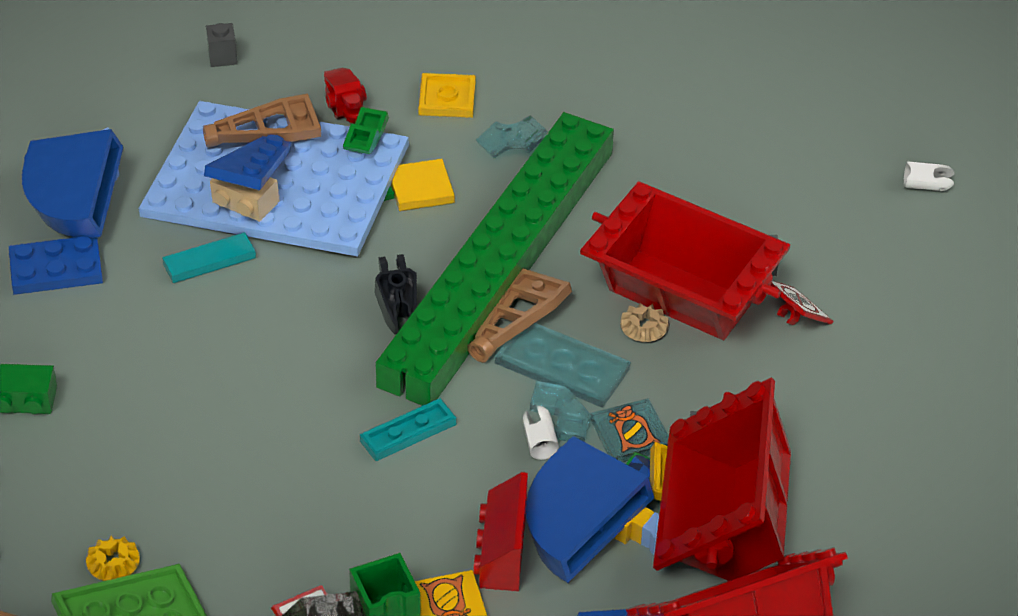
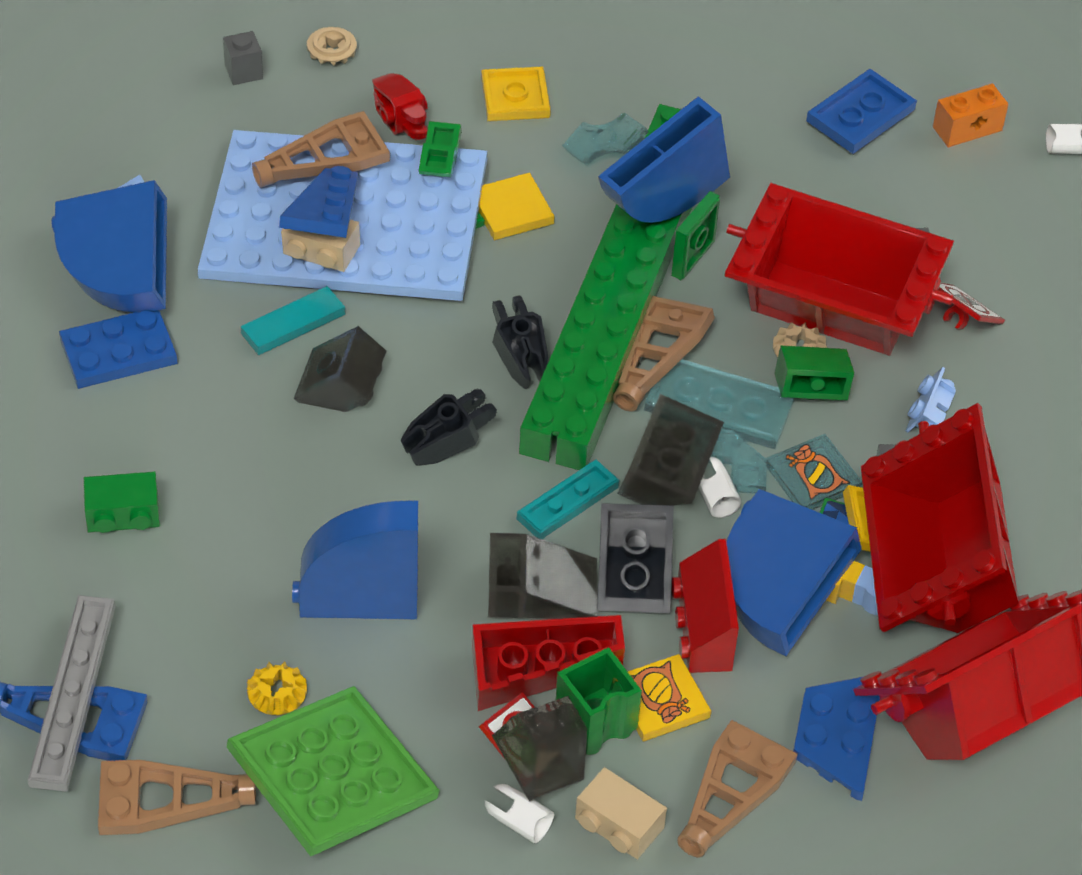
camera: 10 degrees left, 5 degrees up
none -> blue brick [292,500,418,619]
none -> clear smoke slope [294,326,387,412]
none -> tan gear [307,27,357,66]
none -> black hinge [400,388,497,466]
none -> red wedge [472,615,625,711]
none -> clear smoke slope [488,533,598,619]
none -> black slope [597,503,674,614]
none -> blue brick [598,96,730,222]
none -> clear smoke slope [617,394,724,506]
none -> green tile [671,191,720,280]
none -> green brick [774,345,855,400]
none -> blue plate [806,69,917,154]
none -> light blue hinge [905,367,956,432]
none -> orange brick [933,83,1008,147]

